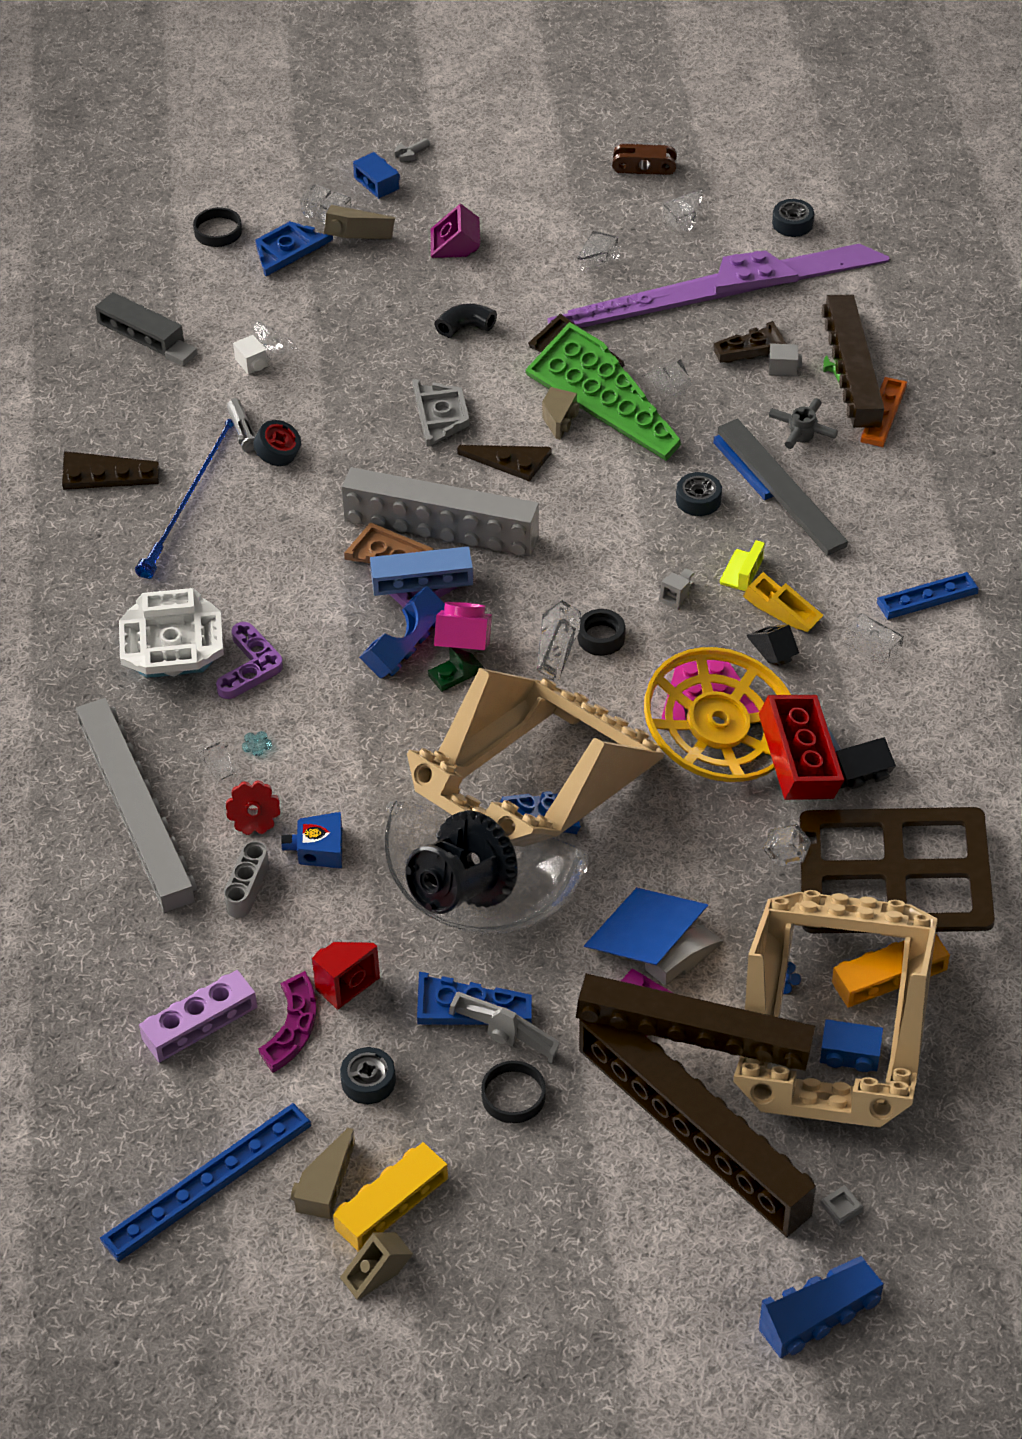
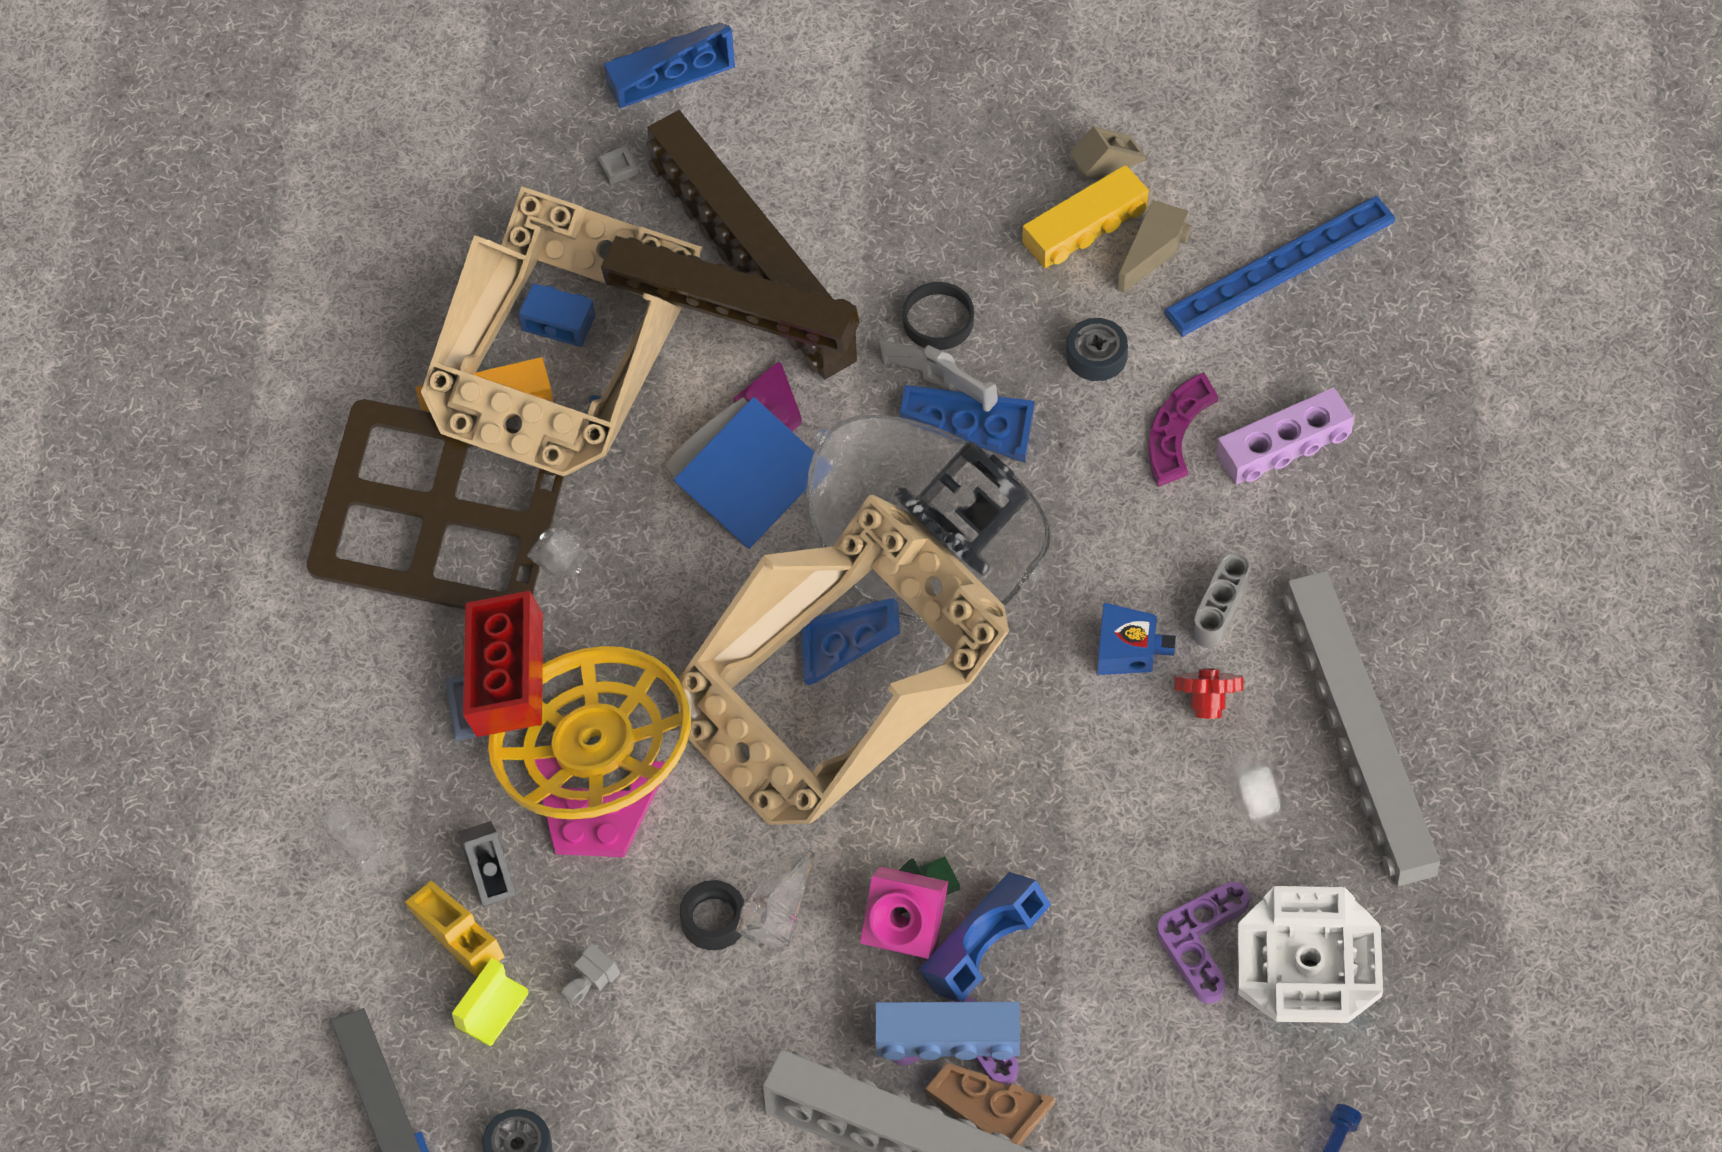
camera: 170 degrees left, 10 degrees up
clear light blue plant [242,731,272,756] -> none
red slope [312,942,380,1010] -> none
black brick [836,737,896,789] -> none
blue tile [877,572,979,620] -> none

